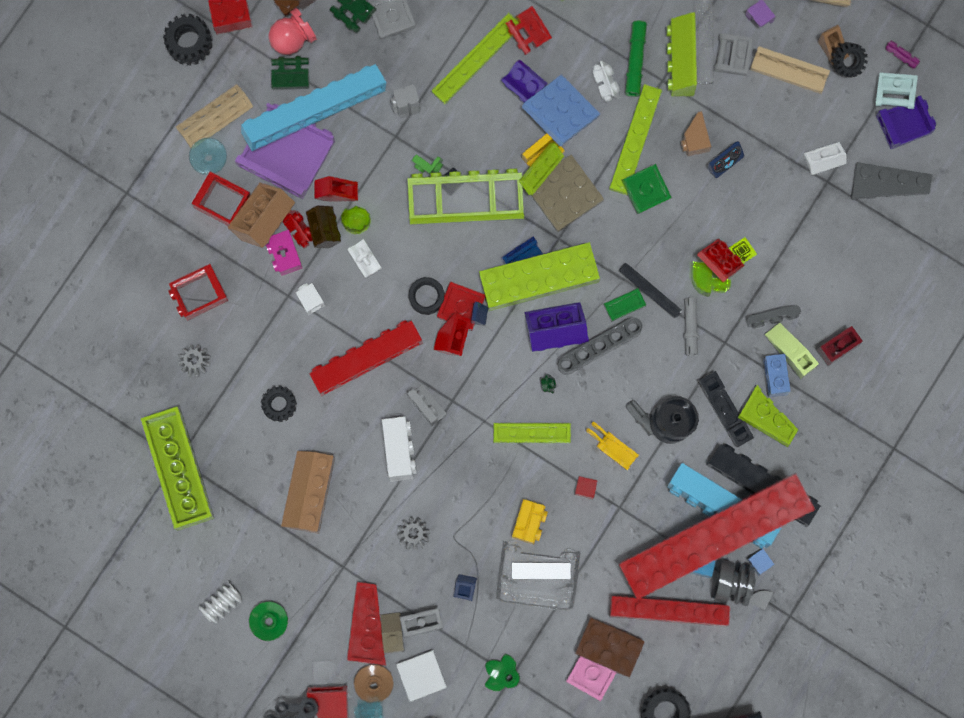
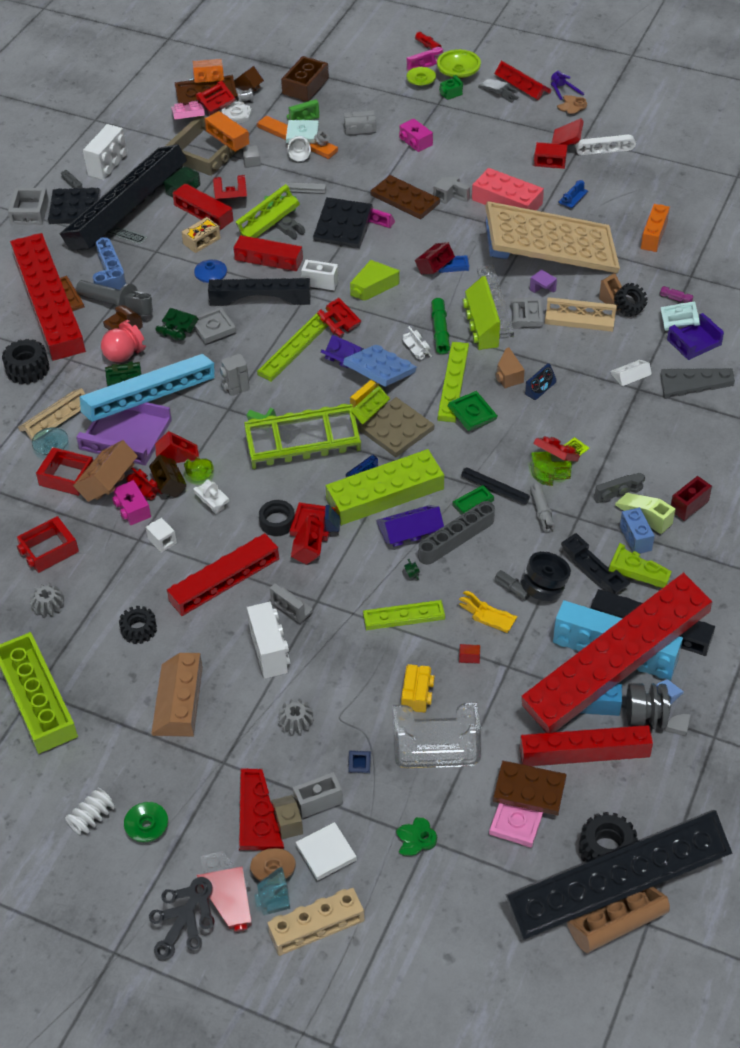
camera: 10 degrees left, 30 degrees down
white sticker [512,563,570,579] -> none

